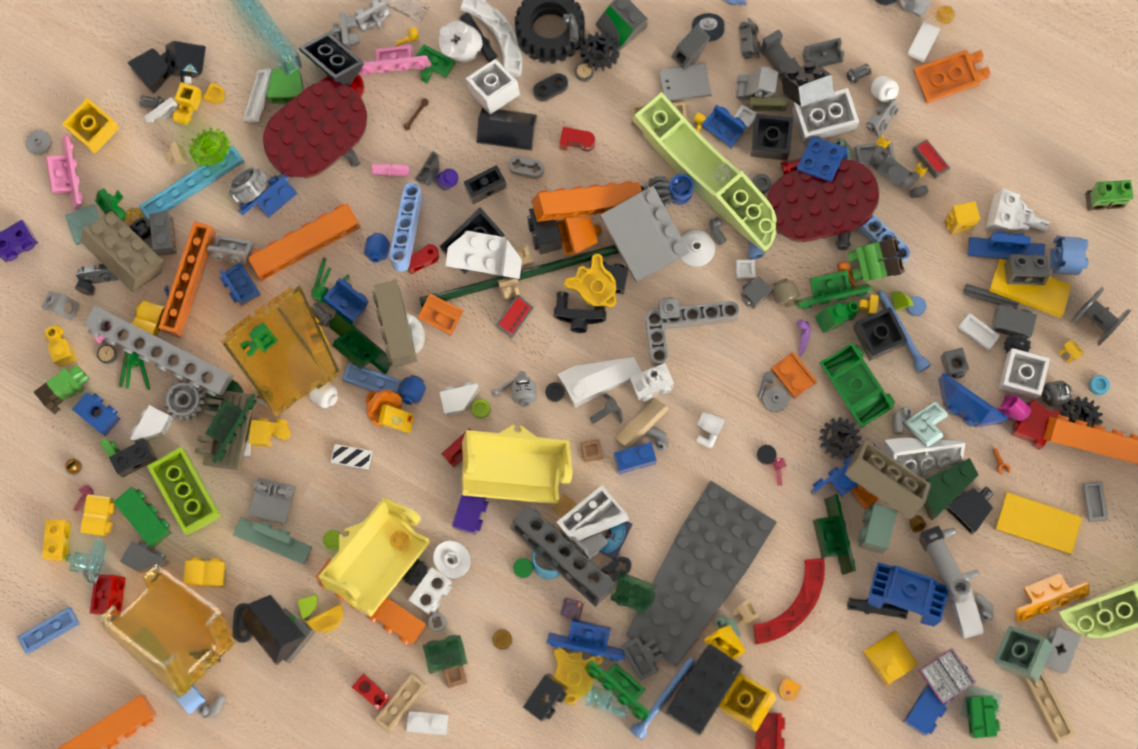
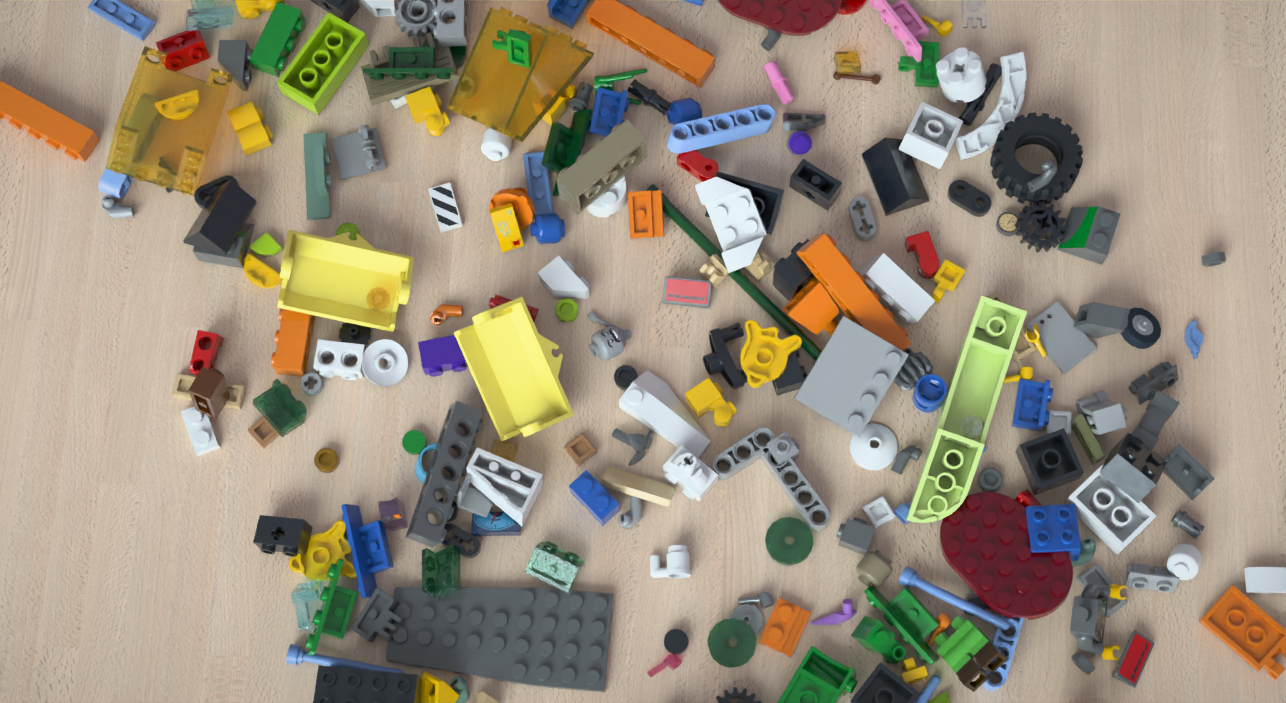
camera: 65 degrees right, 5 degrees down
none -> yellow tile [154,89,200,120]
none -> reddish brown brick [188,367,230,419]
none -> orange arm [430,304,463,325]
none -> clear green bracket [525,541,584,593]
none -> black pin [628,79,671,116]
none -> yellow brick [685,377,737,427]
none -> clear green plate [707,618,757,668]
none -> clear green plate [765,517,814,566]
none -> clear yellow plate [834,51,861,74]
none -> white wedge [858,253,935,324]
none -> medium blue piece [899,566,1010,630]
none -> yellow plate [932,259,966,304]
none -> yellow hand [1025,323,1047,357]

